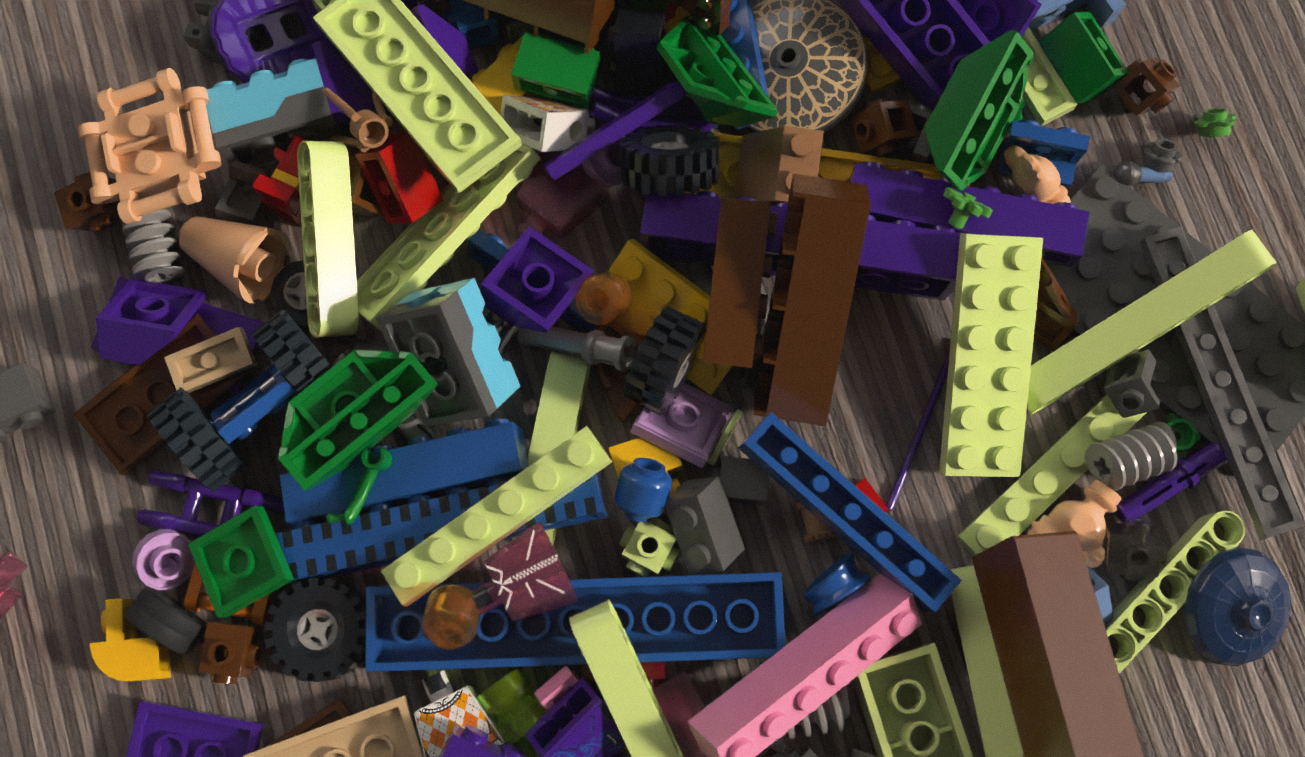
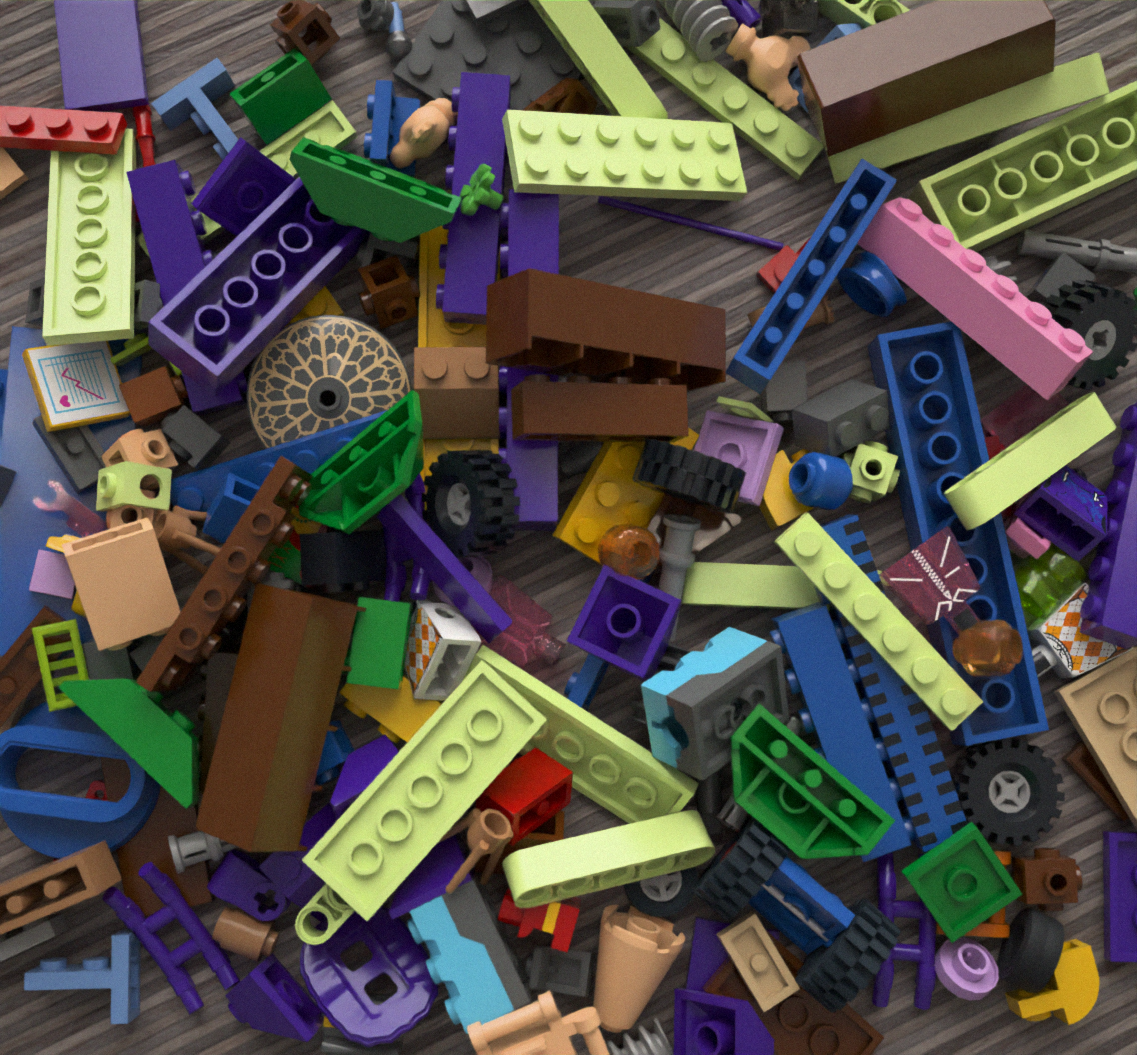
camera: 105 degrees left, 5 degrees up
green piece [326,447,393,525] -> none

